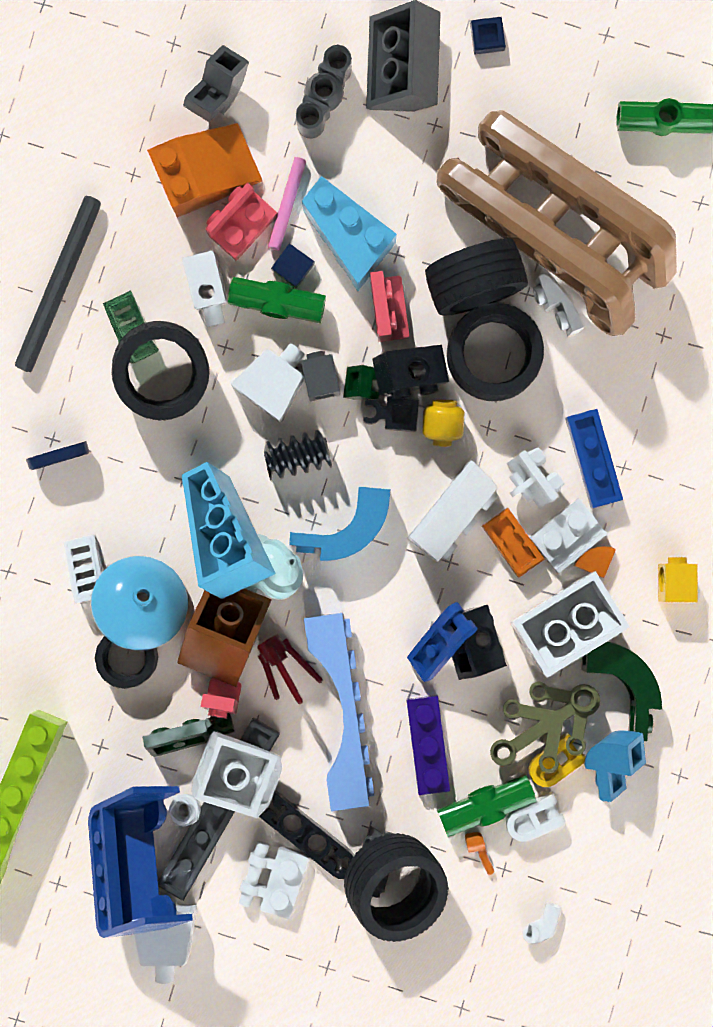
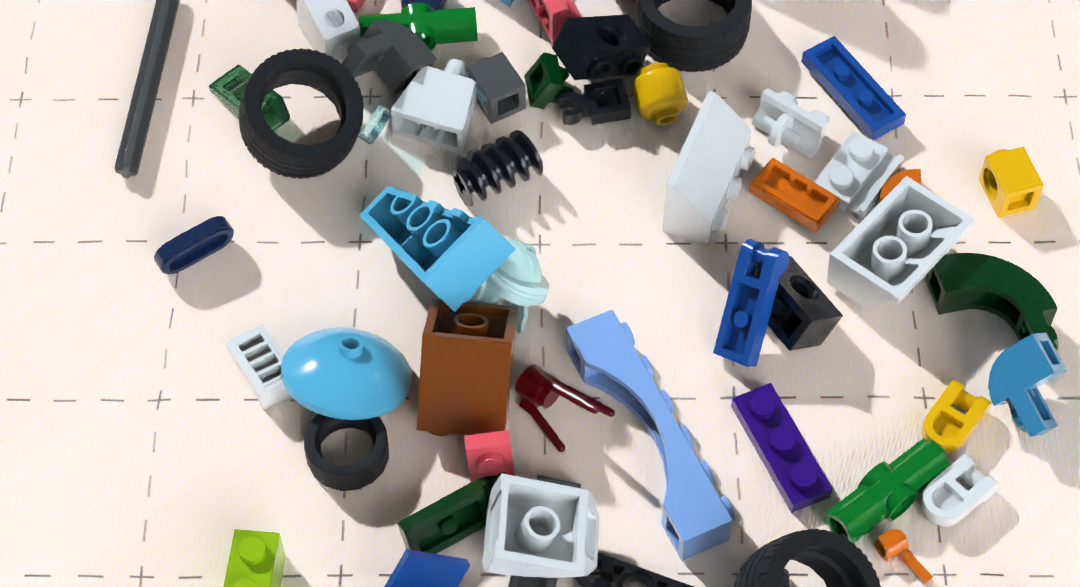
camera: 15 degrees left, 30 degrees down
dark azure arch [289,487,391,561] -> none
olive plant [490,682,600,774] -> none
none -> dark grey brick [342,20,437,93]
none -> clear light blue tile [358,104,391,145]

